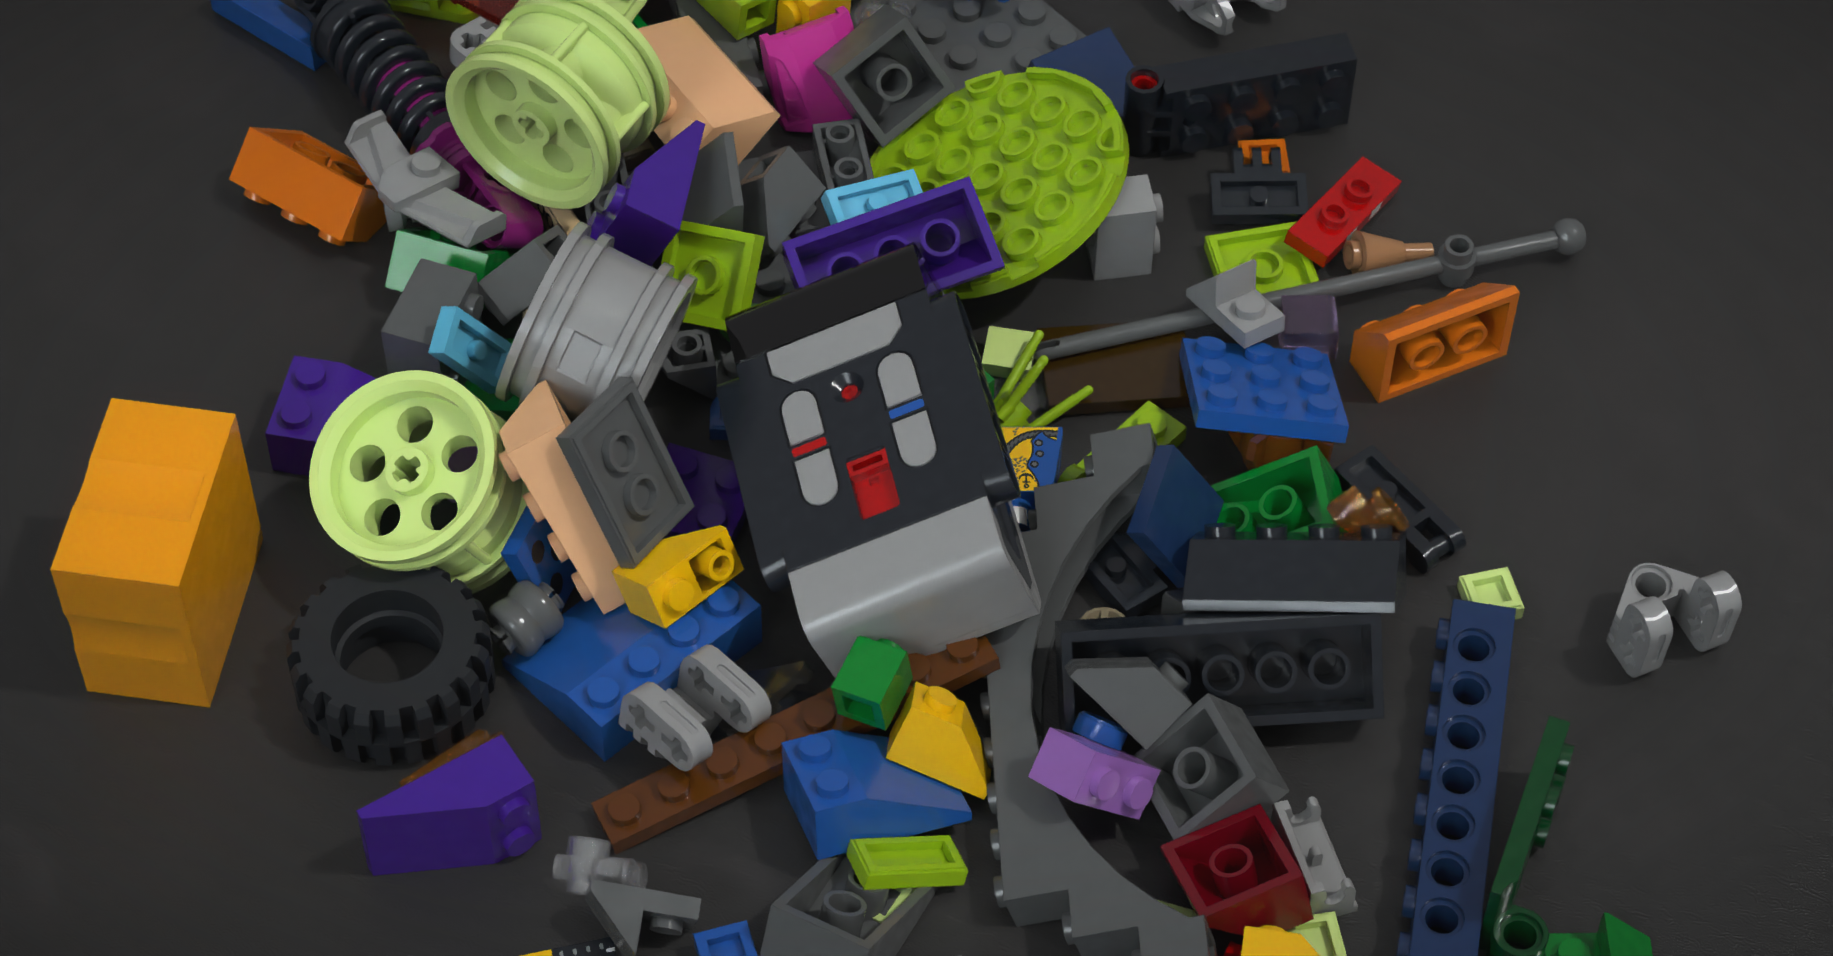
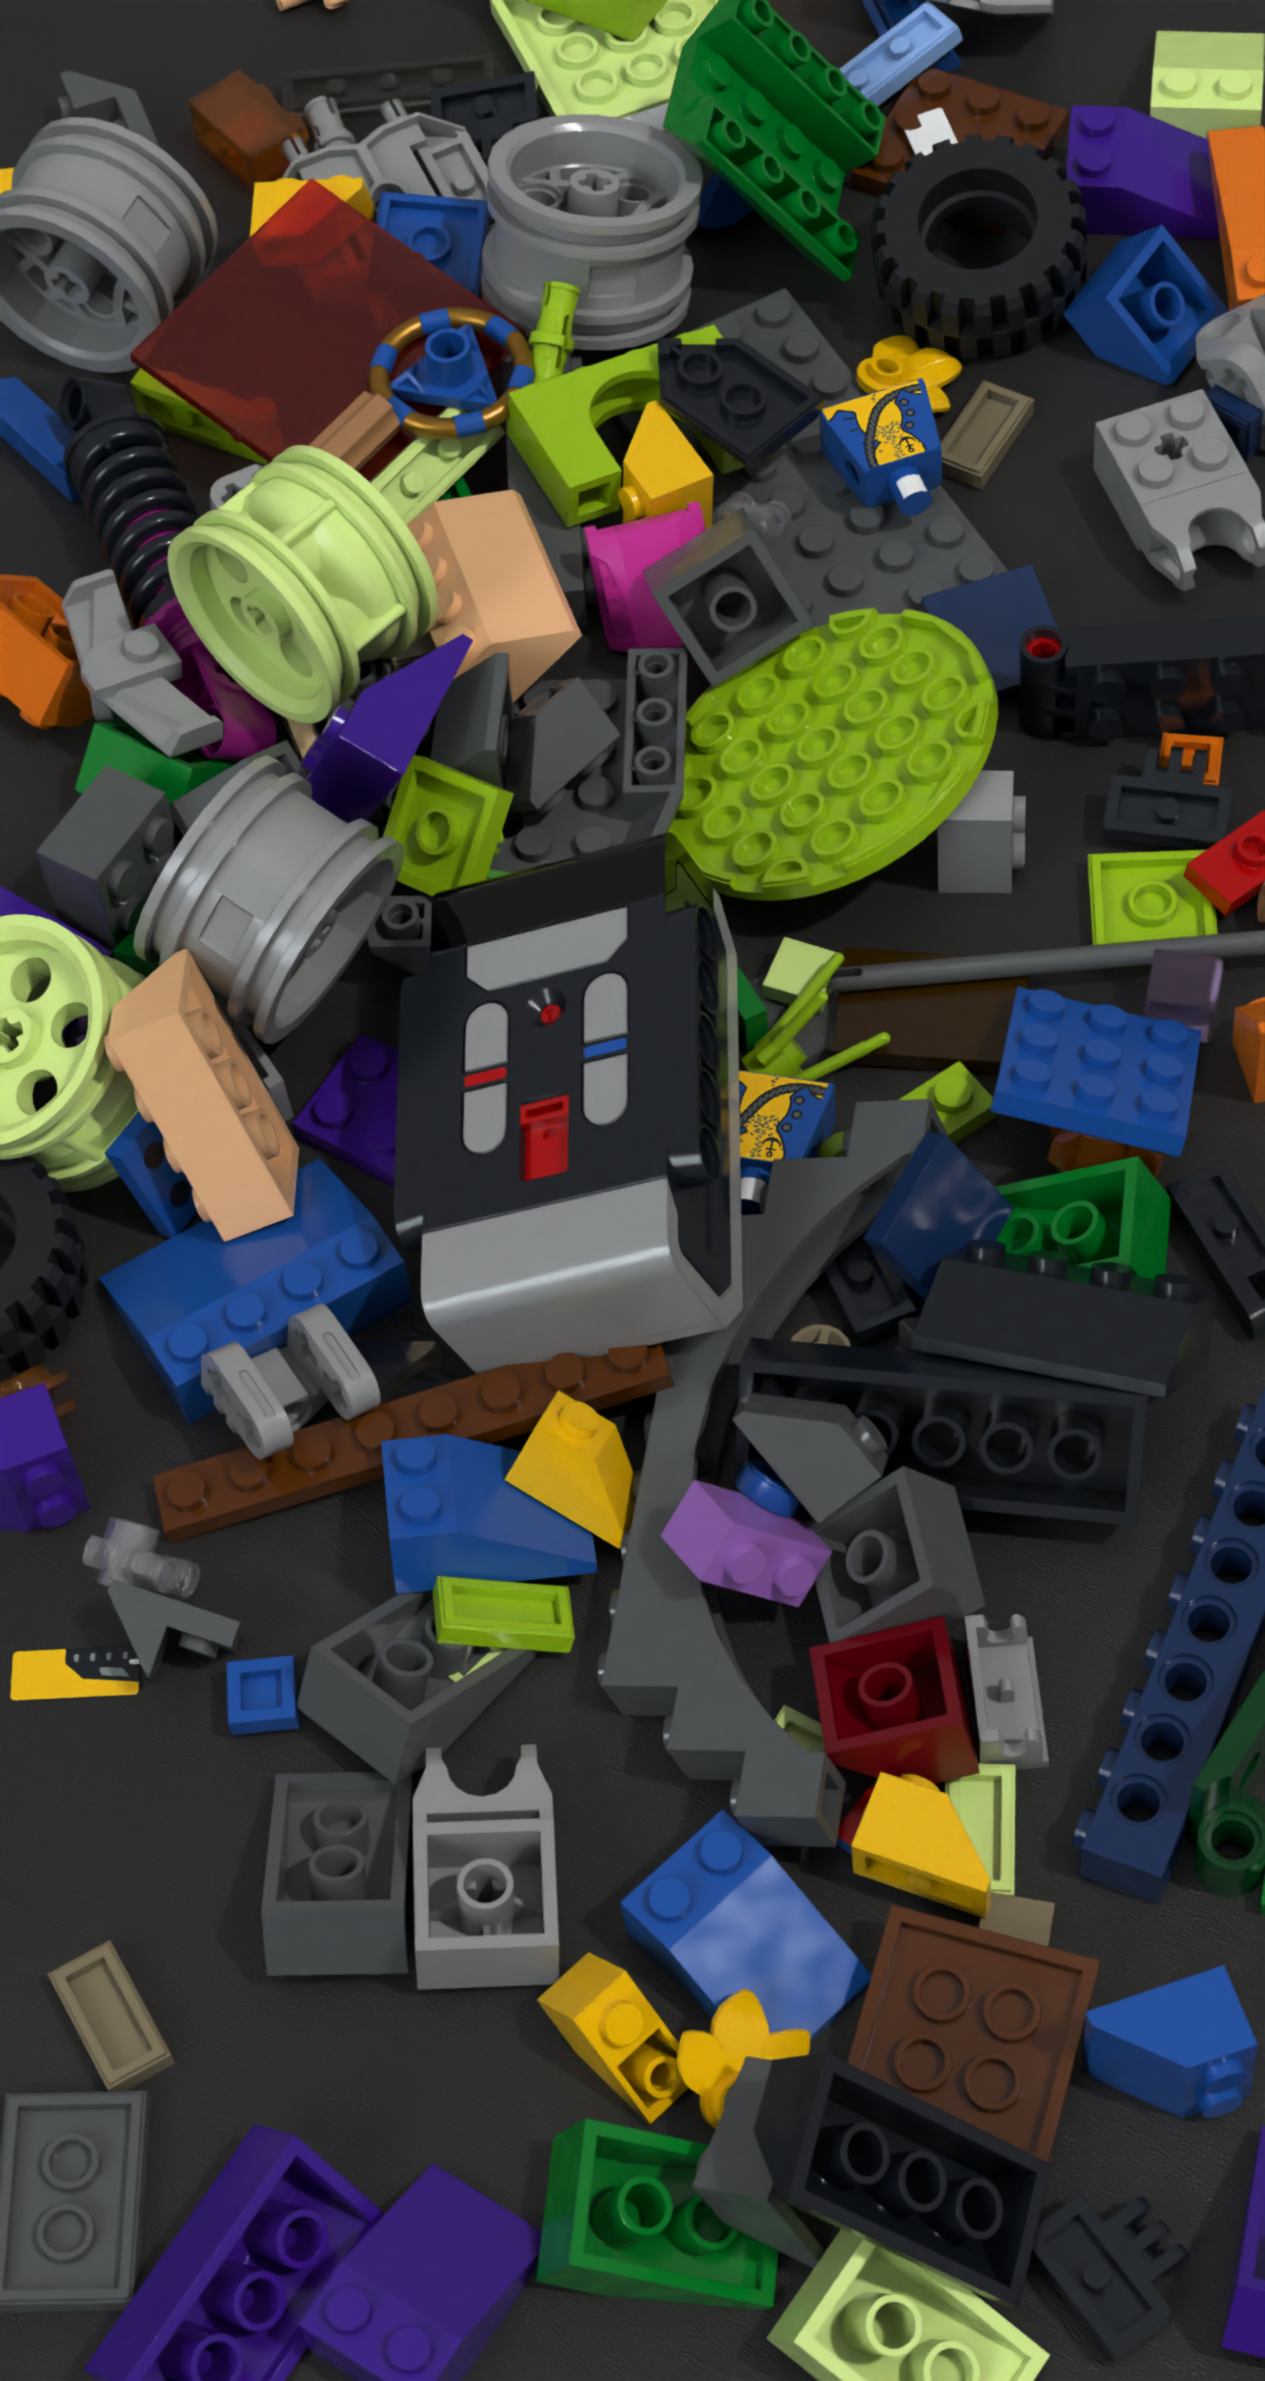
camera: 20 degrees right, 5 degrees up
medium azure plate [428,306,512,394] -> none
dark grey piece [488,580,564,657] -> none
dark grey tile [556,377,694,568] -> none
yellow slope [611,525,744,629] -> none
dark purple slope [782,176,1005,332] -> none
medium azure plate [820,169,923,225] -> none
green brick [831,636,913,731] -> none
light grey slope [1186,259,1285,349] -> none
clear orange piece [1327,485,1410,533] -> none

